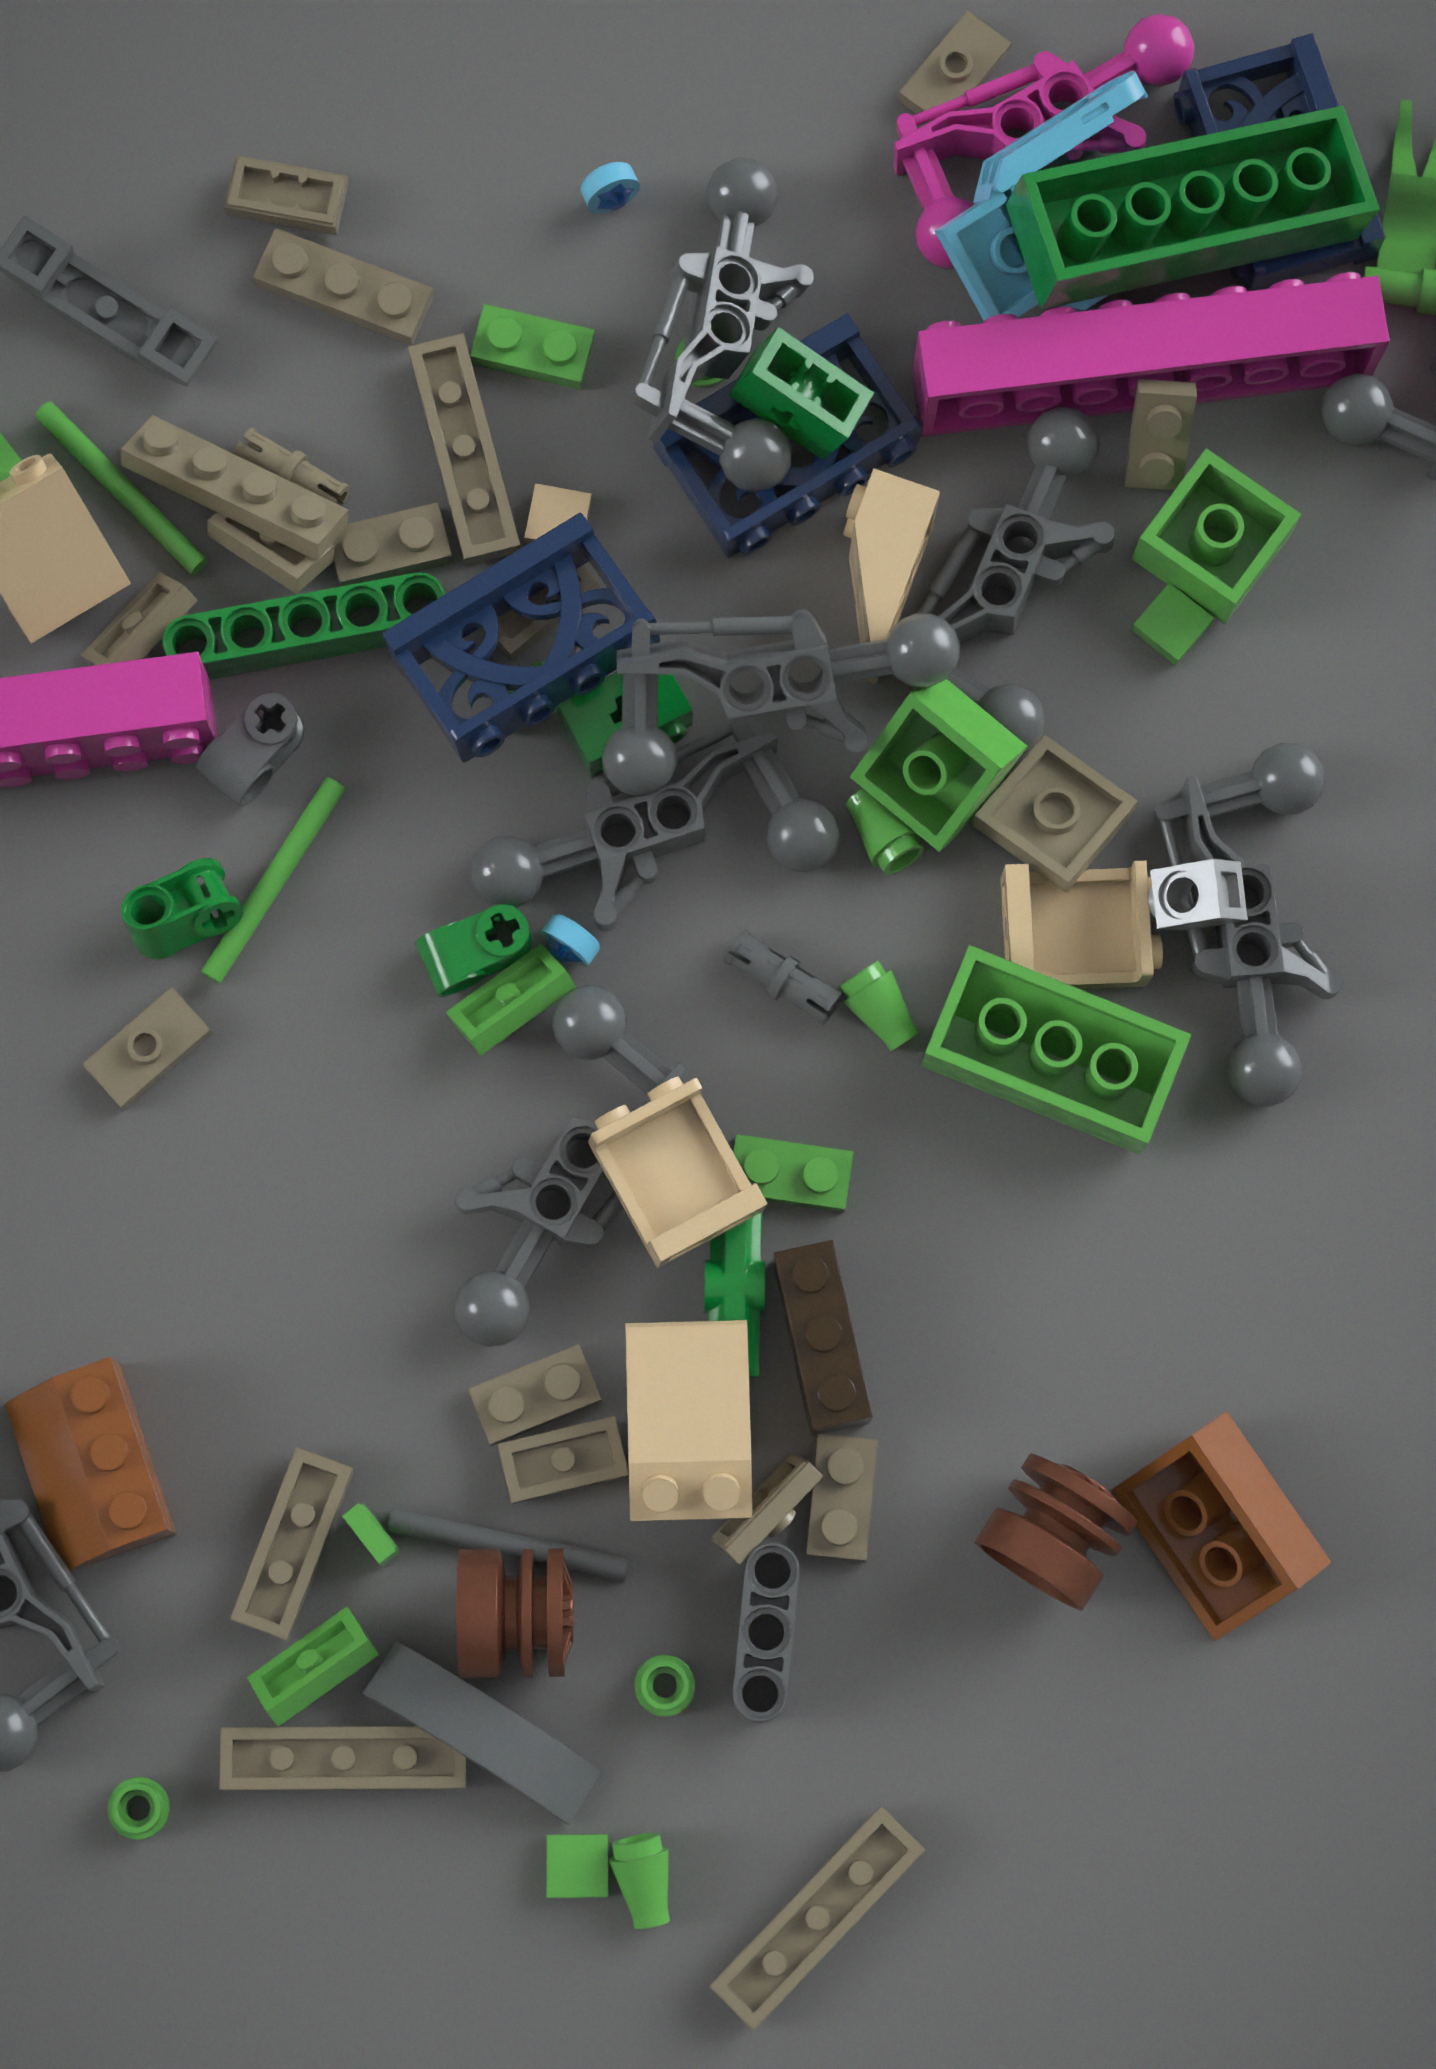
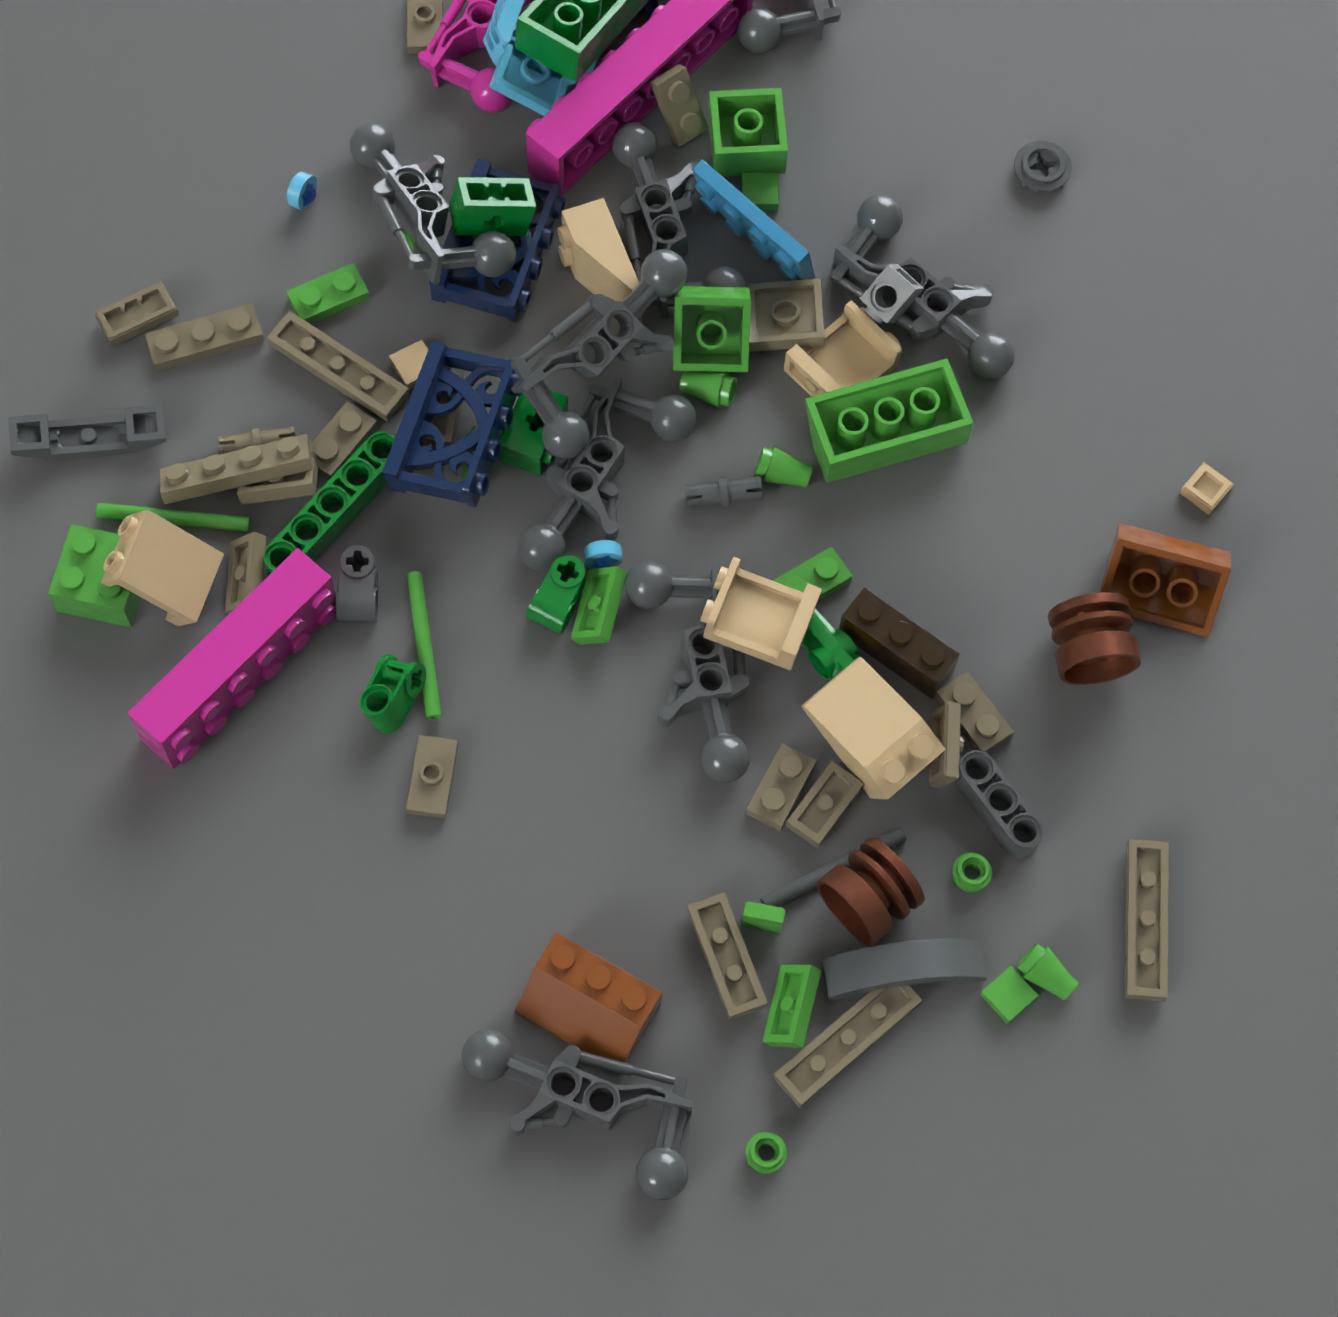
camera: 40 degrees left, 10 degrees down
none -> dark azure plate [692,159,815,281]
none -> tan tile [1179,462,1234,516]

